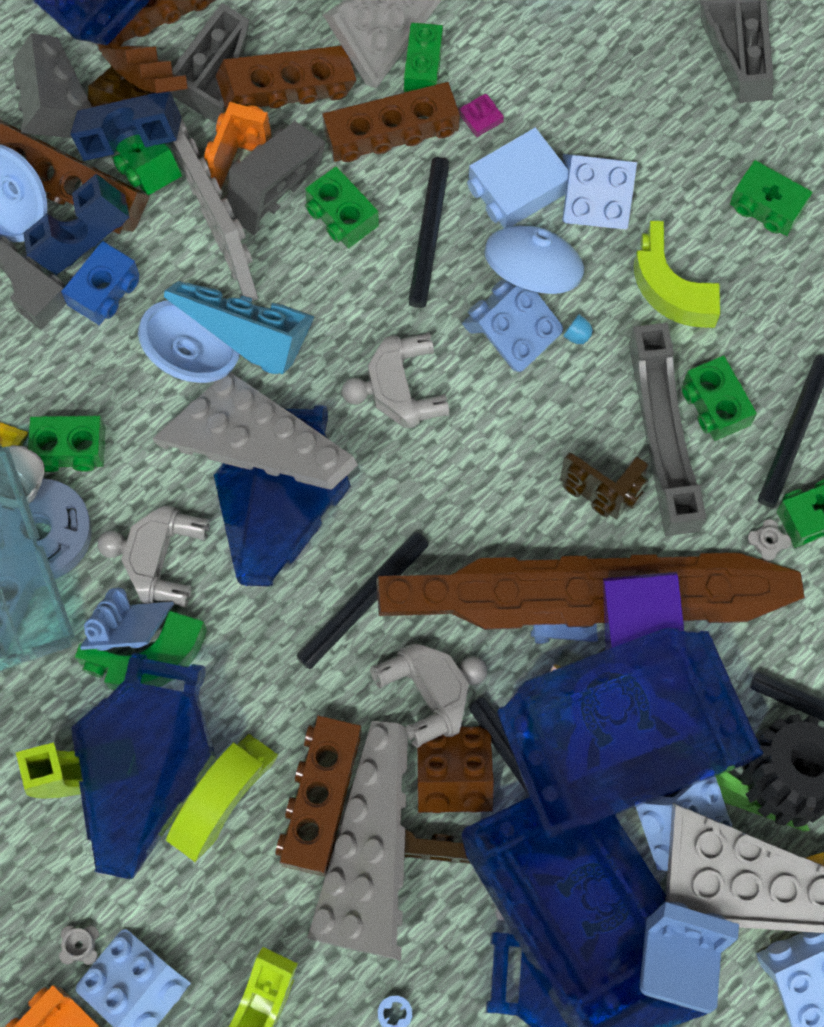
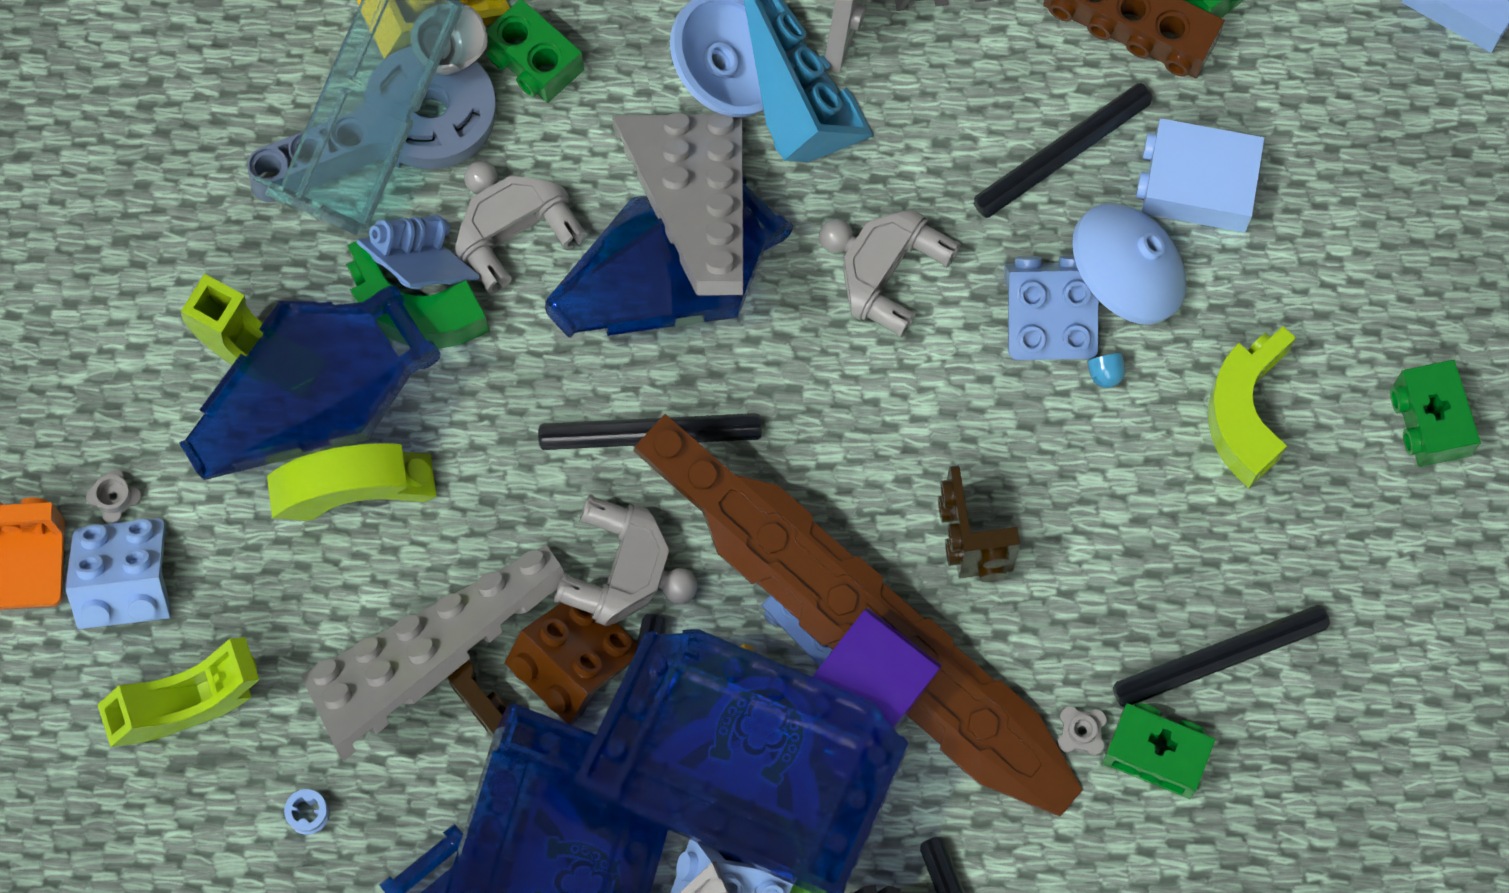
camera: 45 degrees right, 0 degrees up
reddish brown brick [275,716,362,877] -> none
green brick [305,166,379,249] -> none
magenta tile [459,93,504,137] -> none
bracket [562,154,637,229] -> none
dark grey arch [629,323,706,536] -> none
green brick [681,355,757,442] -> none

